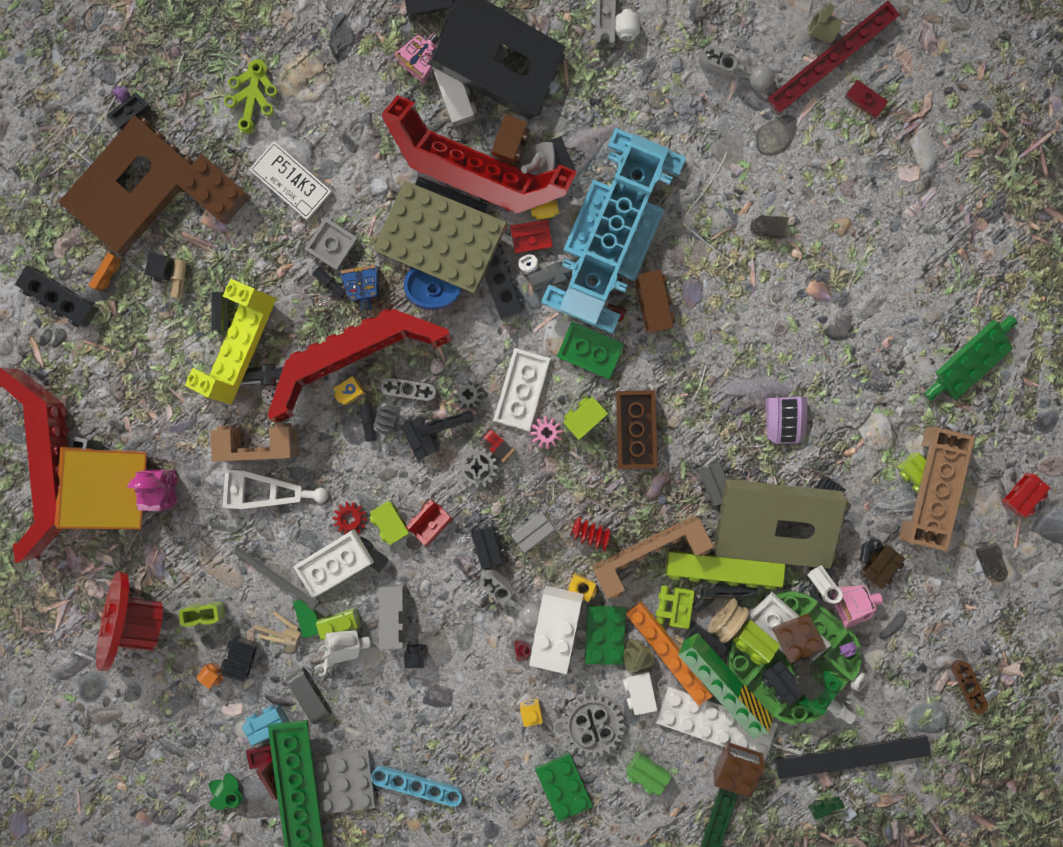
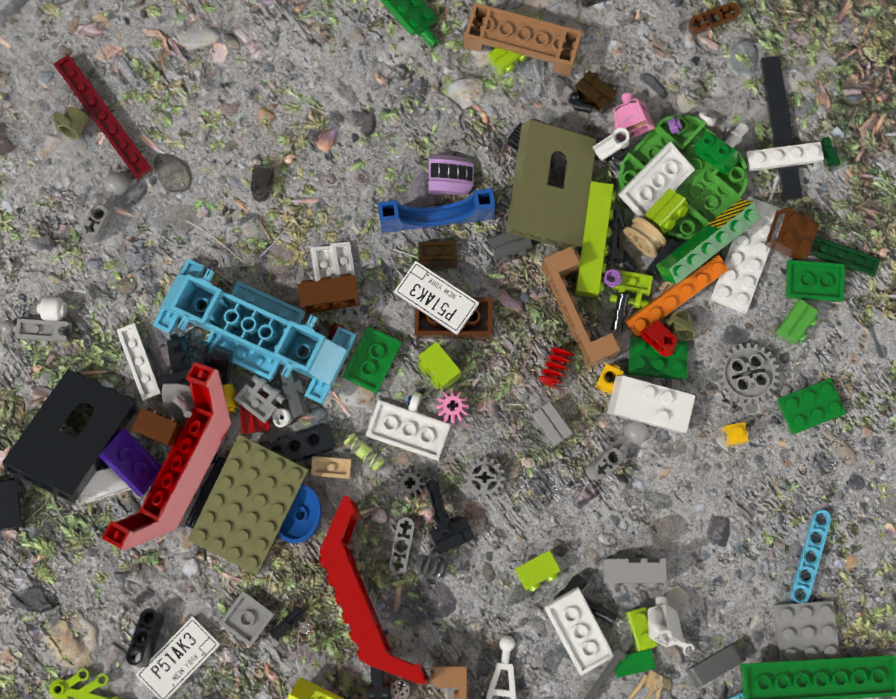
camera: 85 degrees left, 10 degrees down
red gear [332,502,367,535] -> none
yellow brick [333,376,366,405] -> none
torso [340,264,379,311] -> none
black axle [359,403,377,442] -> none
torso [395,34,438,84] -> none
black brick [404,644,426,668] -> none
red bracket [406,500,453,547] -> none
black brick [471,524,507,569] -> none
leg [479,428,516,463] -> none
dark red plate [514,640,531,661] -> none
white brick [623,668,657,715] -> none
black brick [762,659,807,706] -> none
reddish brown plate [773,613,827,663] -> none
clear smoke brick [793,656,825,701] -> none
dark red plate [845,79,889,119] -> none
none -> dark purple plate [99,428,162,497]
none -> white plate [117,323,161,401]
none -> black beam [126,608,164,668]
none -> black plate [166,333,192,373]
none -> black plate [197,341,234,385]
none -> light grey plate [234,374,286,424]
none -> white slope [310,242,356,281]
none -> tan plate [311,456,352,479]
none -> yellowish green piece [344,433,385,472]
none -> blue arch [378,188,495,233]
none -> white tile [394,261,479,335]
none -> white tile [407,391,422,412]
none -> dark brown plate [418,241,457,270]
none -> black pin [584,597,618,625]
none -> medium lavender plate [604,269,622,288]
none -> black pin [611,292,630,332]
none -> red piece [640,319,677,357]
none -> white plate [745,142,824,171]
none -> green plate [785,260,845,303]

